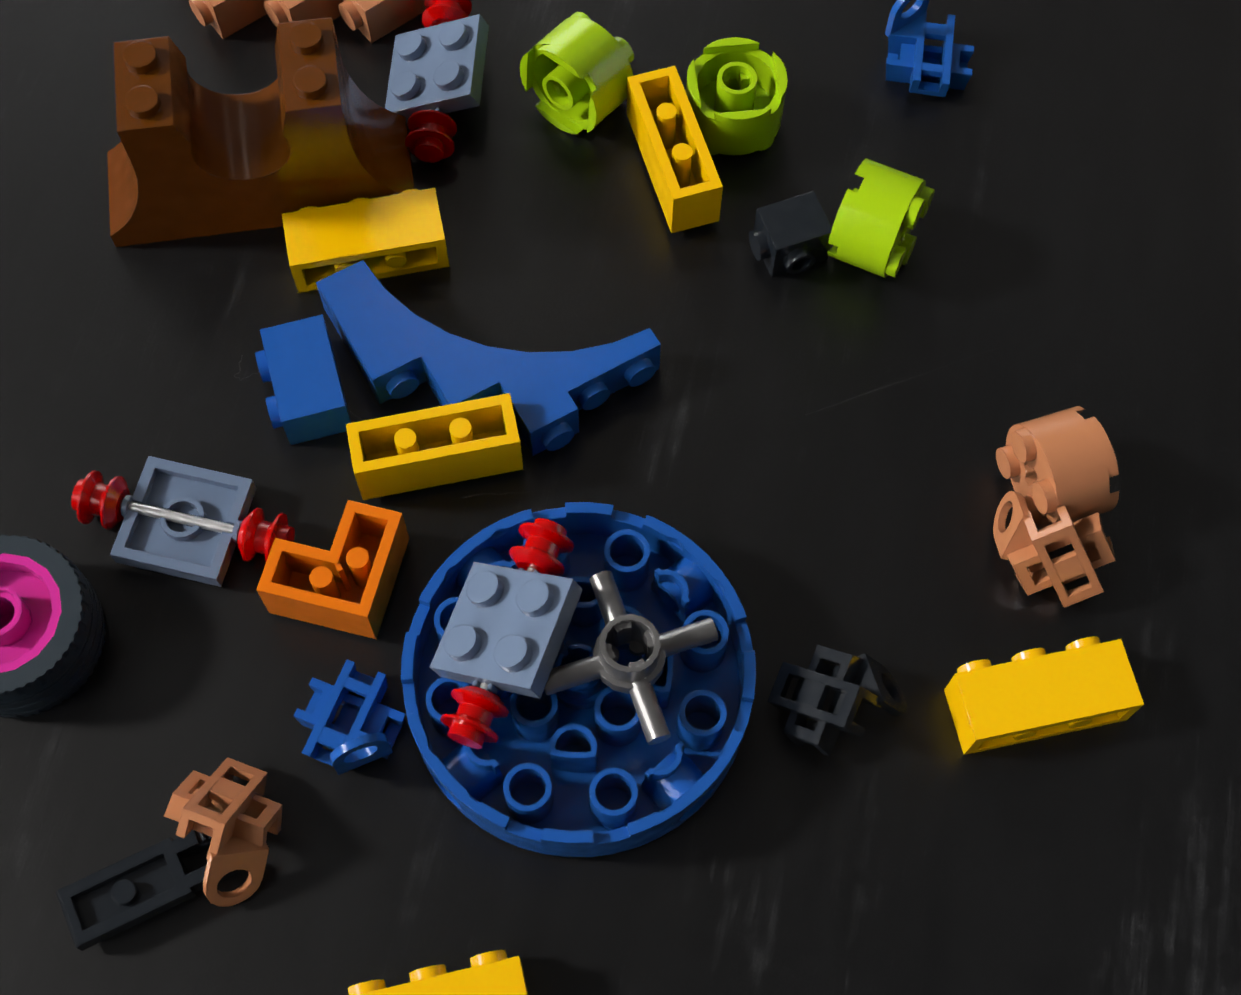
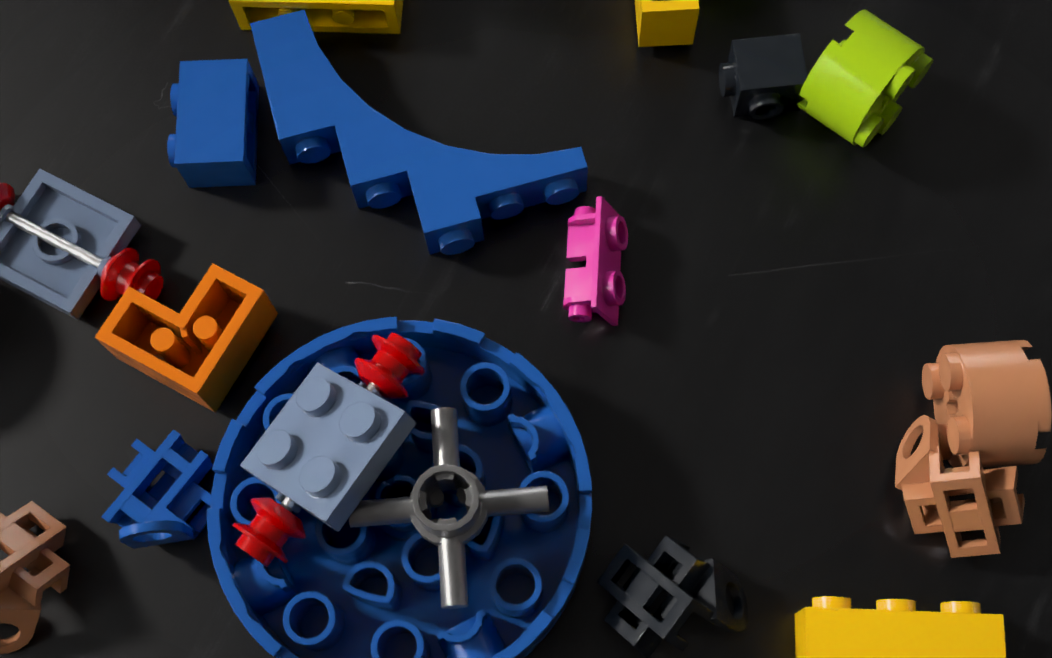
camera: 20 degrees right, 5 degrees up
yellow brick [346,393,523,500] -> none
none -> dark pink hinge [563,196,628,326]

